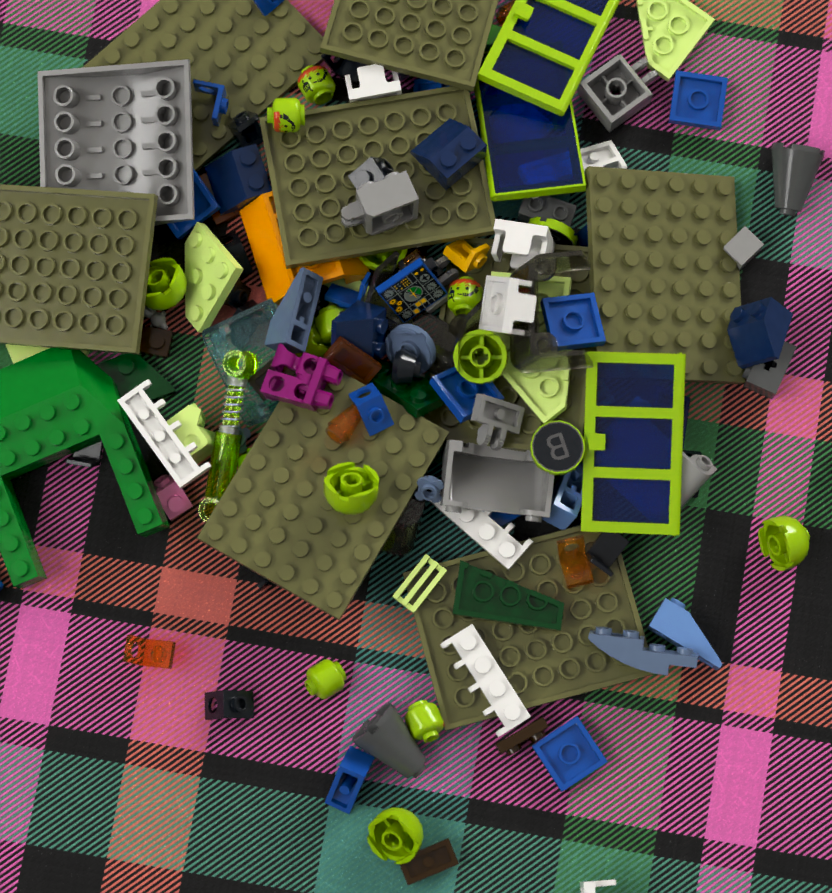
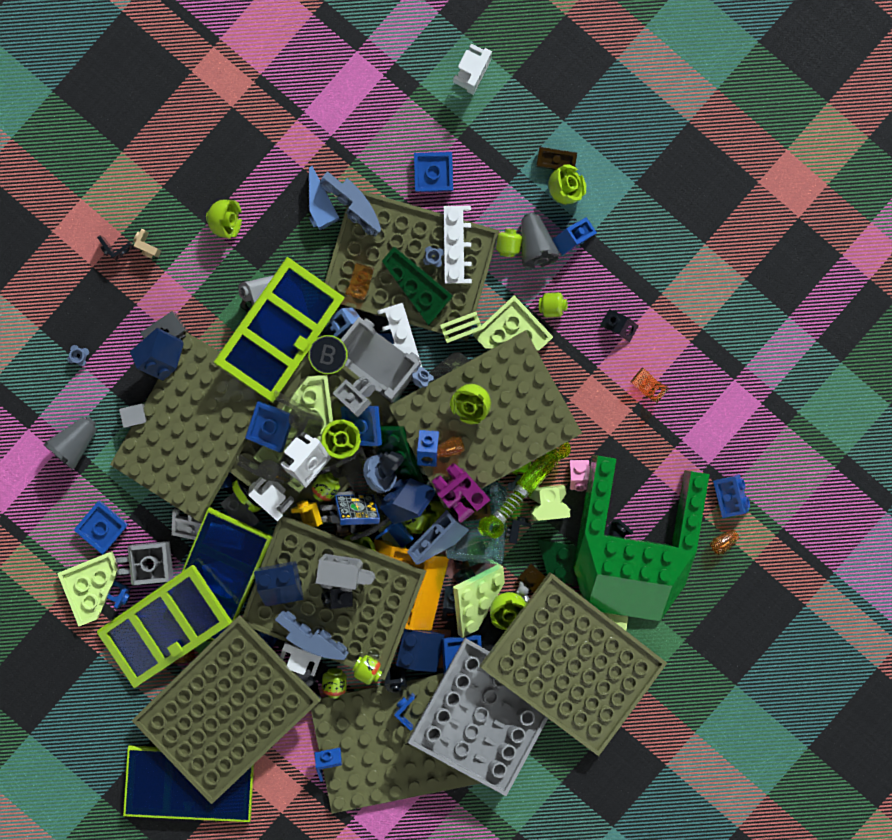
camera: 145 degrees left, 10 degrees up
white hinge [117,379,212,489] -> none
reddish brown tile [323,336,382,385] -> none
dark brown plate [495,717,549,756] -> none
black bracket [585,532,629,577] -> none
none -> blue bracket [107,580,131,608]
none -> sand blue slope [275,610,349,660]
none -> sand blue plate [423,246,444,267]
none -> yellowish green plate [472,295,553,351]
none -> black bracket [505,516,532,544]

